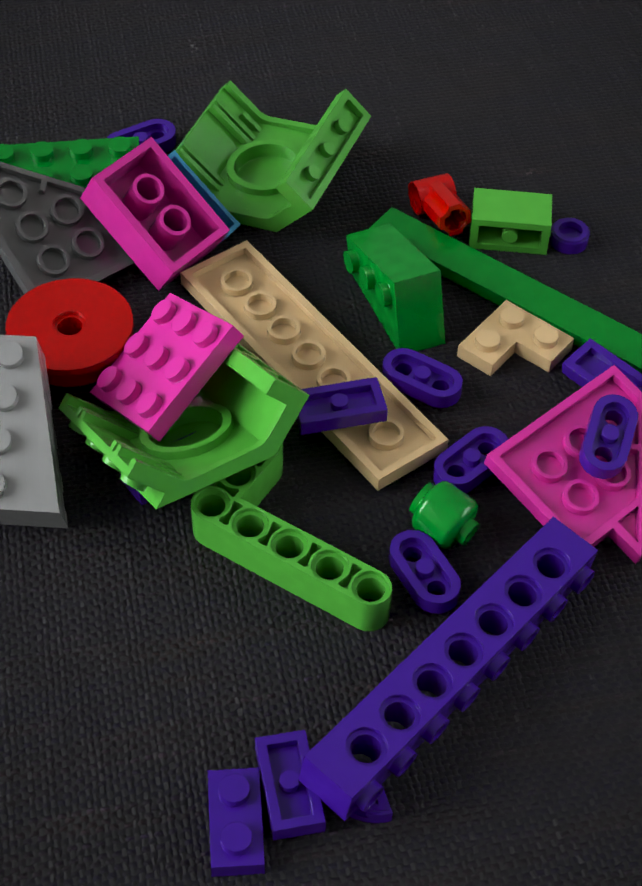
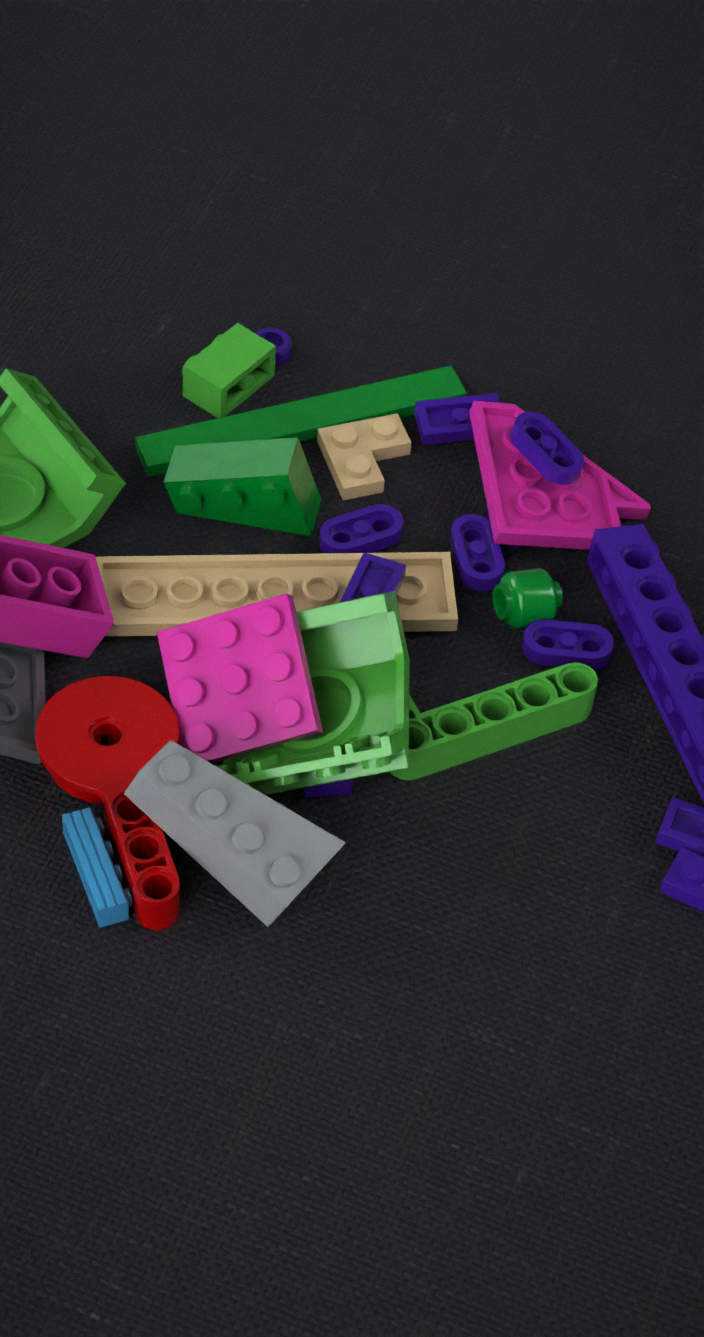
camera: 60 degrees left, 0 degrees up
red piece [408,173,471,236] -> none

